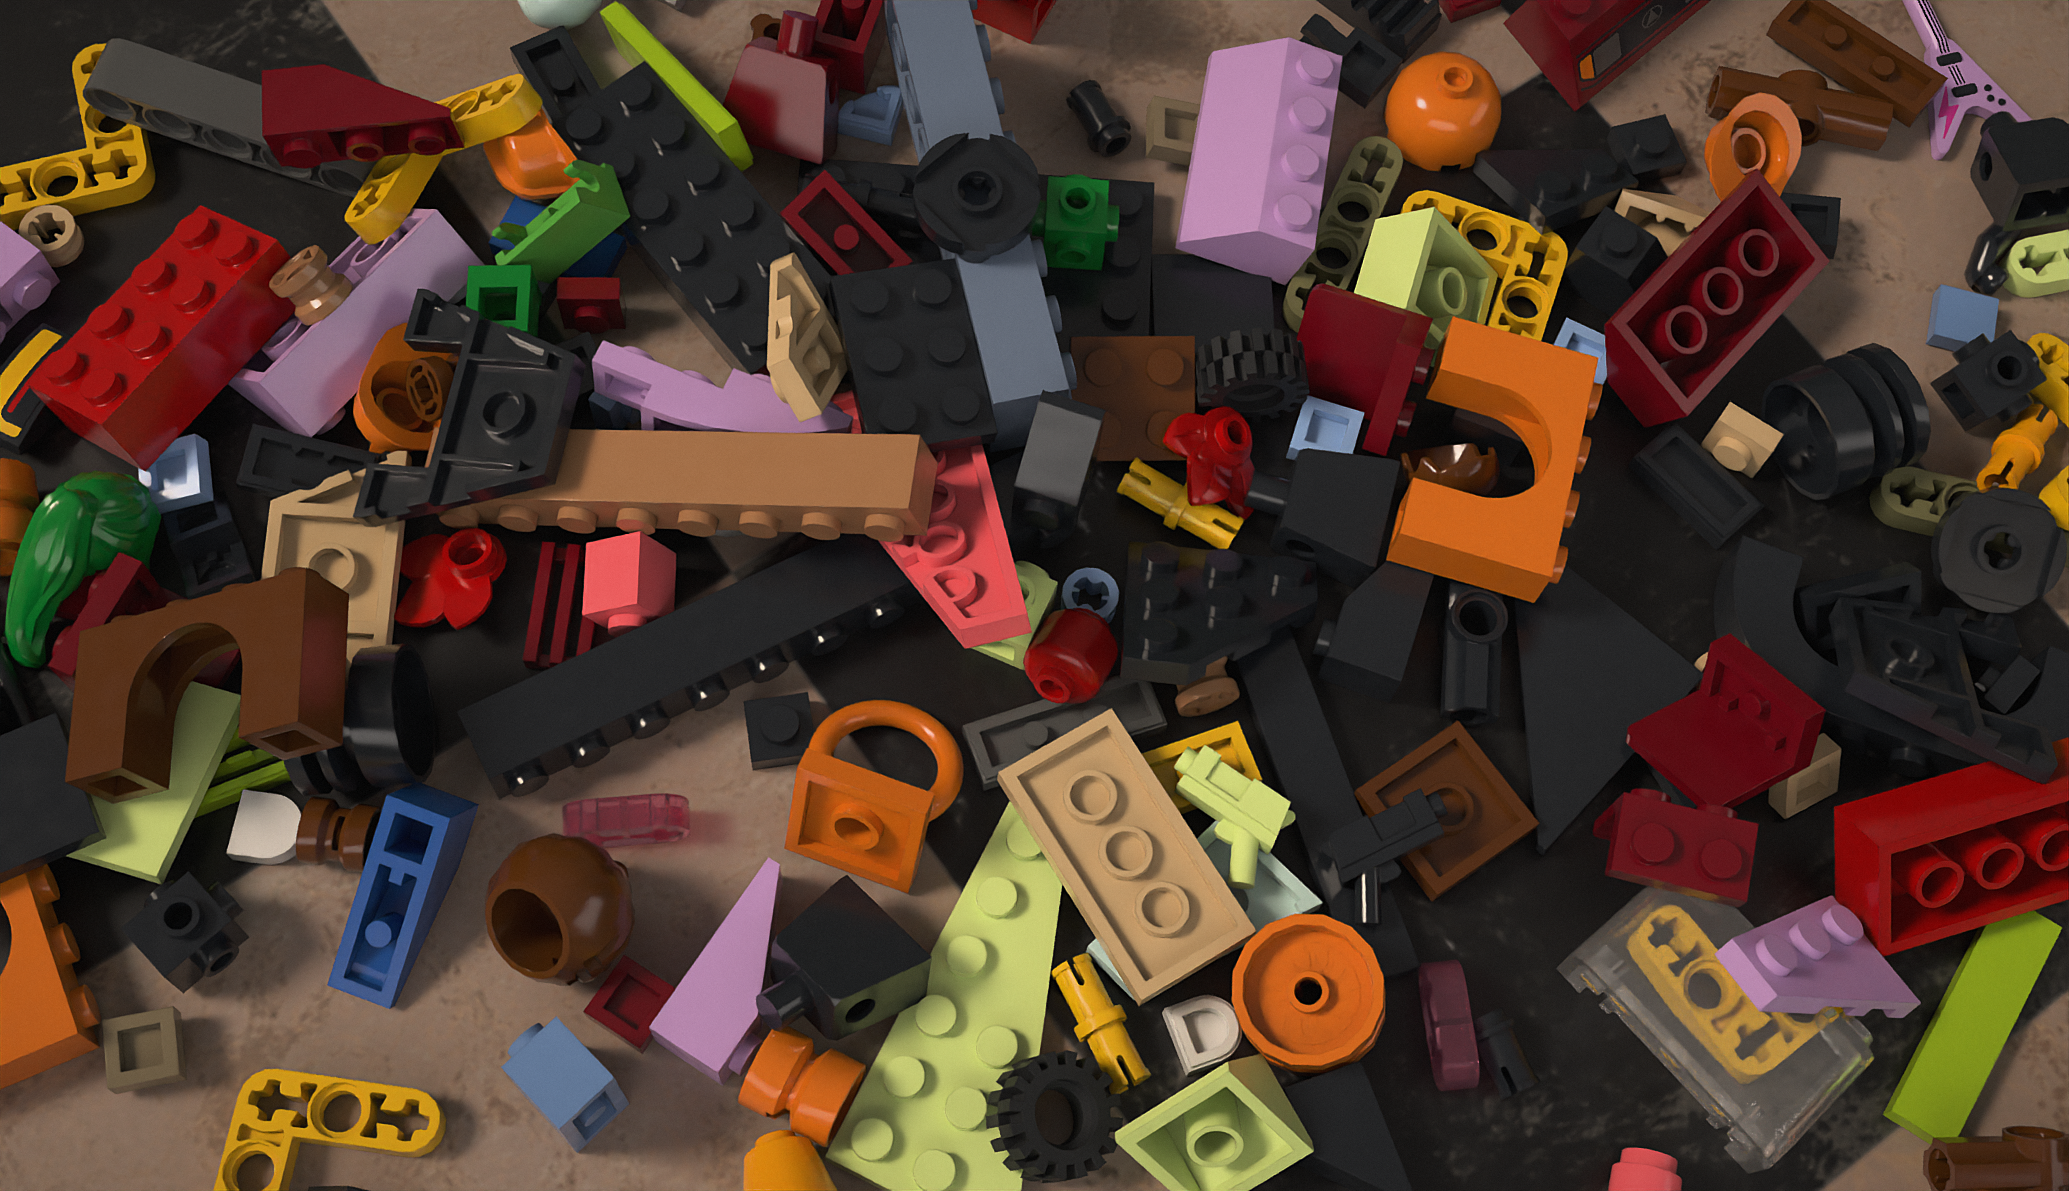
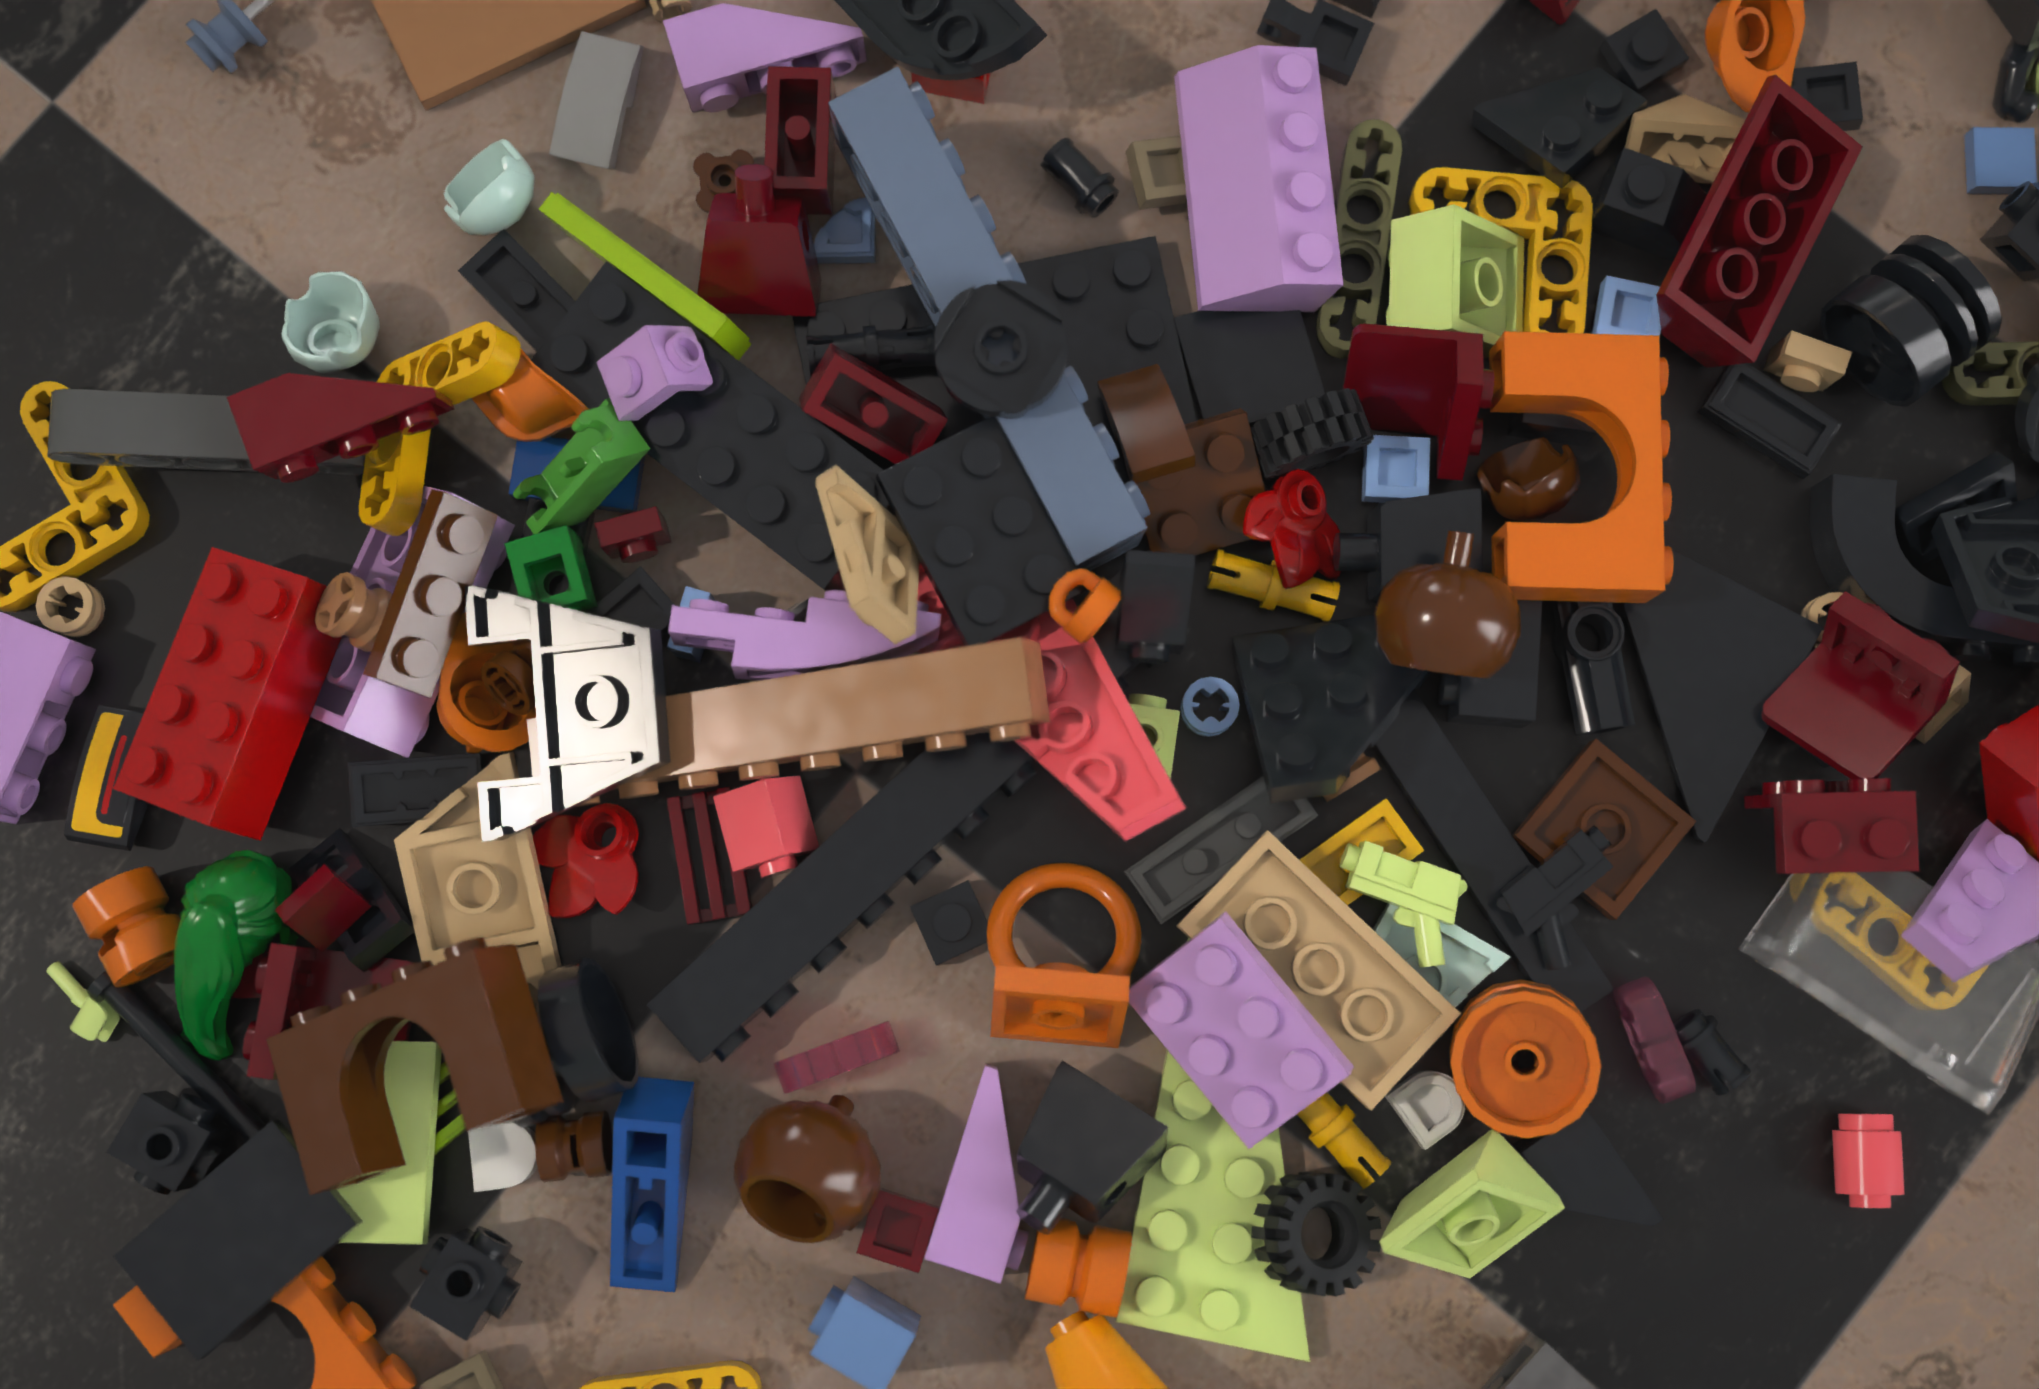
camera: 10 degrees left, 15 degrees up
light blue plate [138,434,214,514] -> none
red head [1023,608,1119,704] -> none
green brick [1032,174,1119,270] -> none
orange cylinder [1383,51,1501,171] -> none
none -> dark red tile [275,864,372,952]
none -> light aqua hair [281,271,380,374]
none -> plate [363,489,498,698]
none -> lavender bracket [597,325,713,421]
none -> orange tile [1049,568,1122,644]
none -> reddish brown slope [1097,364,1195,484]
none -> lavender plate [1129,911,1354,1149]
none -> reddish brown piece [1375,531,1521,679]

